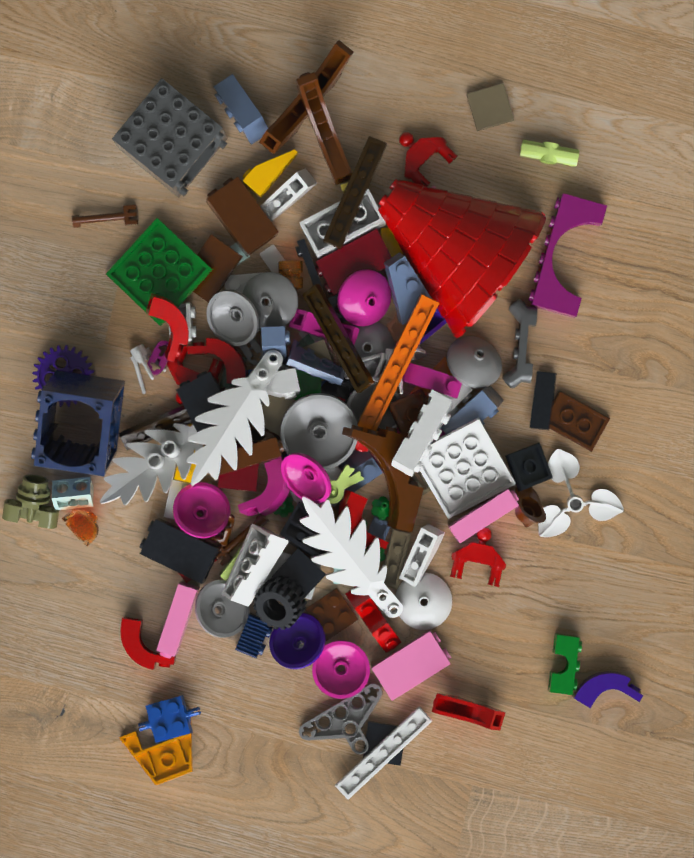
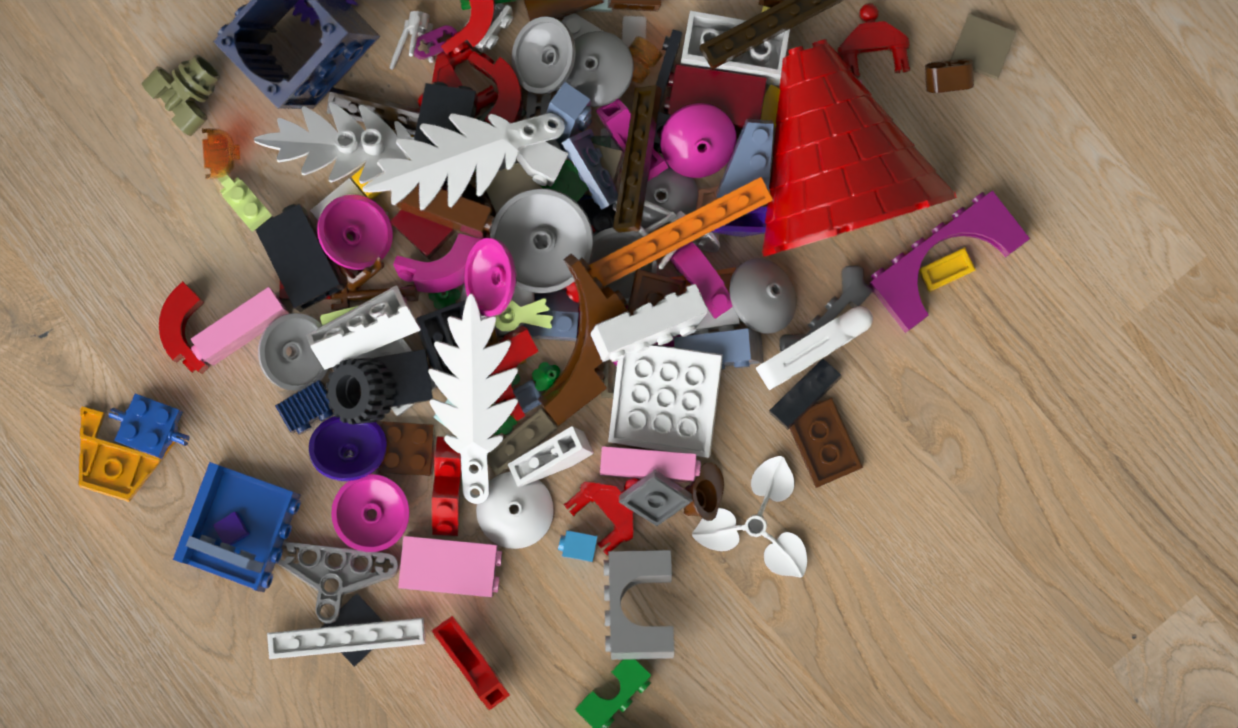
camera: 35 degrees right, 5 degrees down
light aqua brick [52,477,94,510] -> none
black tile [505,442,553,492] -> none
yellowish green piece [520,140,579,167] -> none
none -> blue panel [173,462,301,593]
none -> sand blue plate [186,535,264,573]
none -> dark purple tile [213,511,249,546]
none -> yellowish green hinge [216,171,272,232]
none -> dark azure brick [558,531,597,562]
none -> light grey arch [604,550,674,660]
none -> dark grey tile [619,470,693,526]
none -> white piece [756,306,873,390]
none -> yellow tile [919,247,976,292]
none -> reddish brown beam [925,59,974,93]

